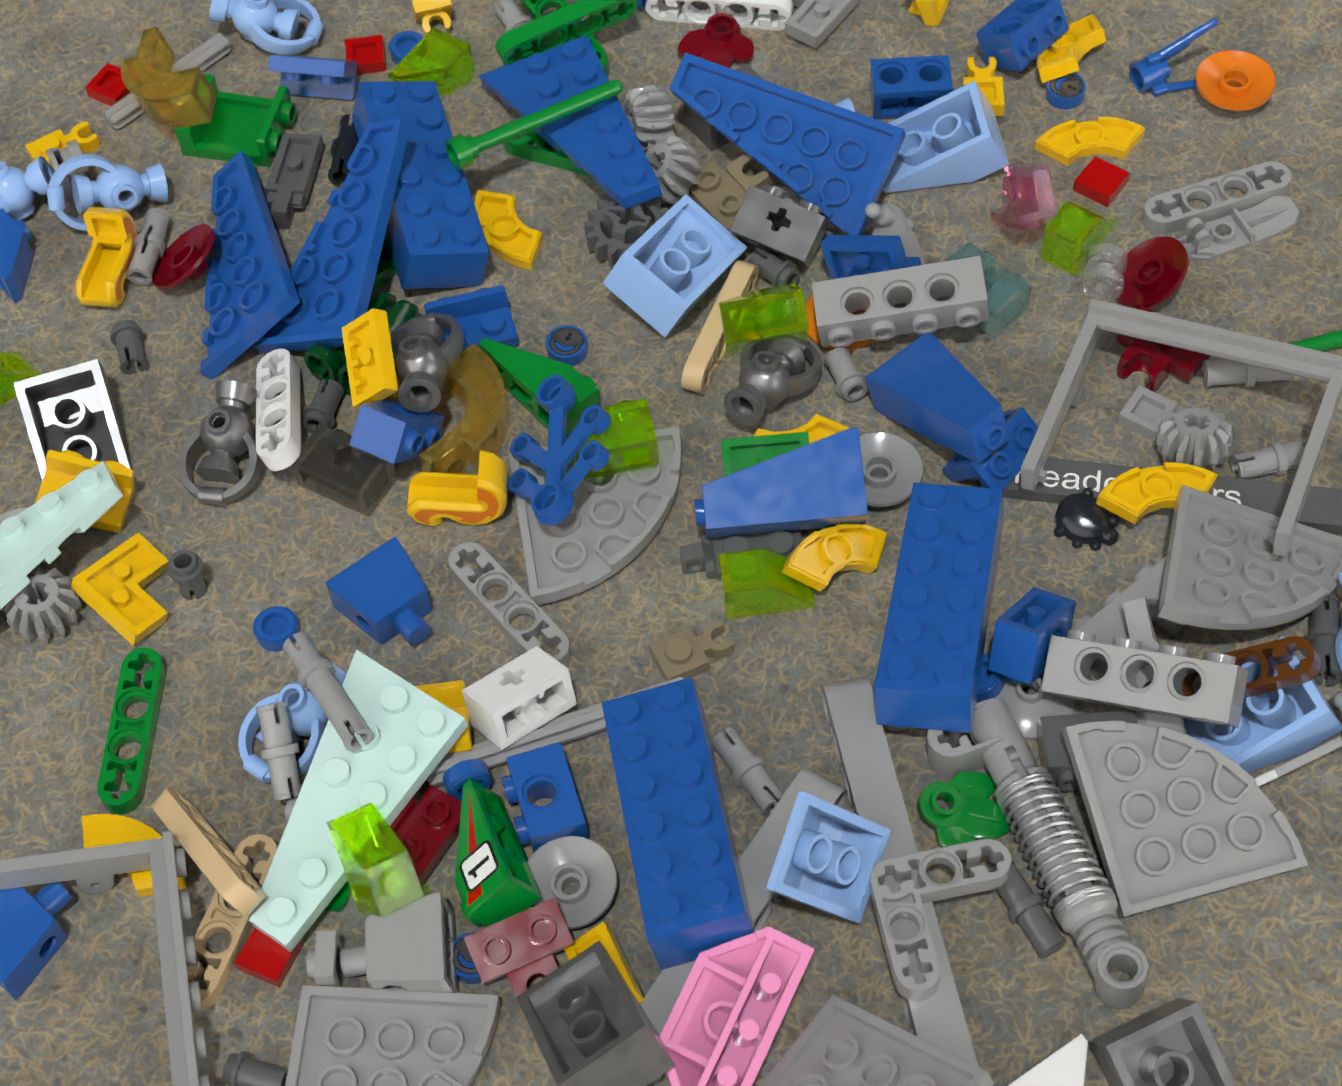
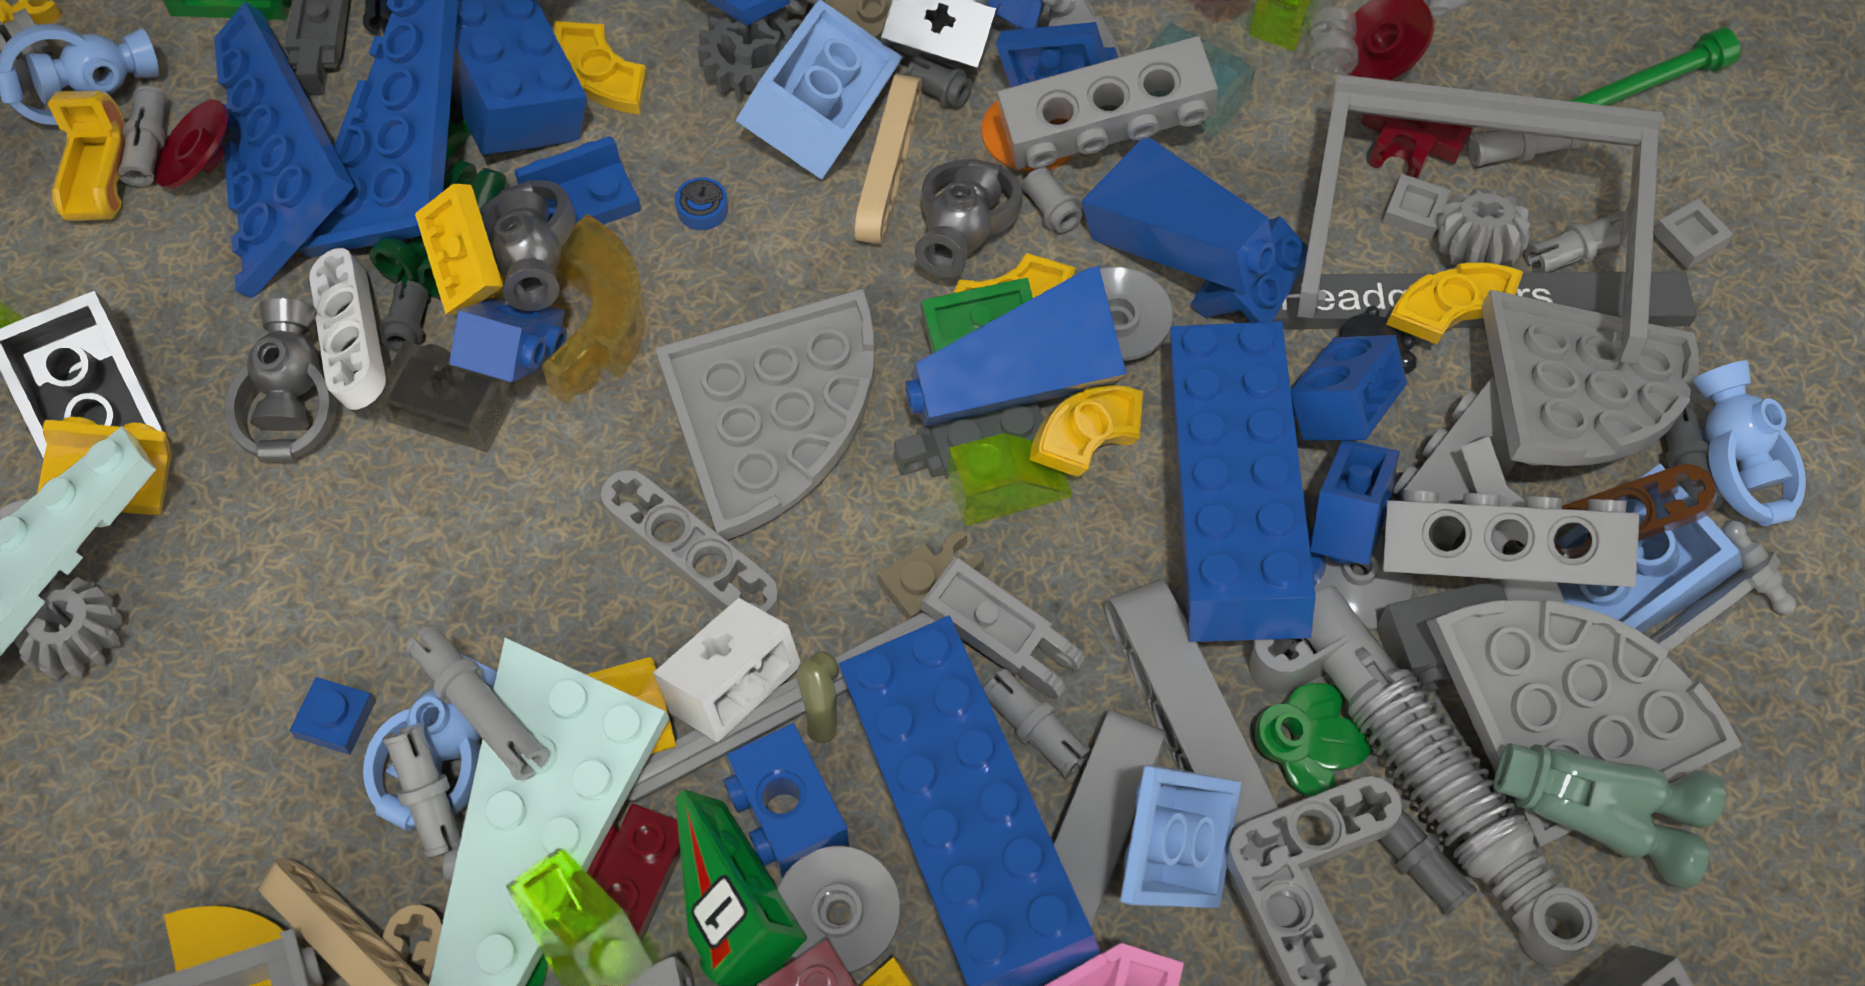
camera: 15 degrees left, 5 degrees up
yellow plate [71,532,169,646] -> none
green beam [97,647,166,815] -> none
dark grey pin [110,320,147,375] -> none
dark grey pin [167,550,208,600] -> none
blue tile [253,606,300,652] -> none
blue torso [325,537,432,646] -> none
yellow animal [407,450,509,526] -> none
blue tile [442,759,492,801] -> none
green slope [478,338,600,439] -> none
blue plant [508,374,611,526] -> none
clear neon green slope [571,398,659,480] -> none
clear neon green slope [719,283,809,345] -> none
none -> blue plate [289,677,376,755]
none -> olive arm [796,651,839,743]
none -> light grey hinge [919,557,1085,700]
none -> blue brick [1291,335,1407,440]
none -> sand green piece [1494,743,1726,889]

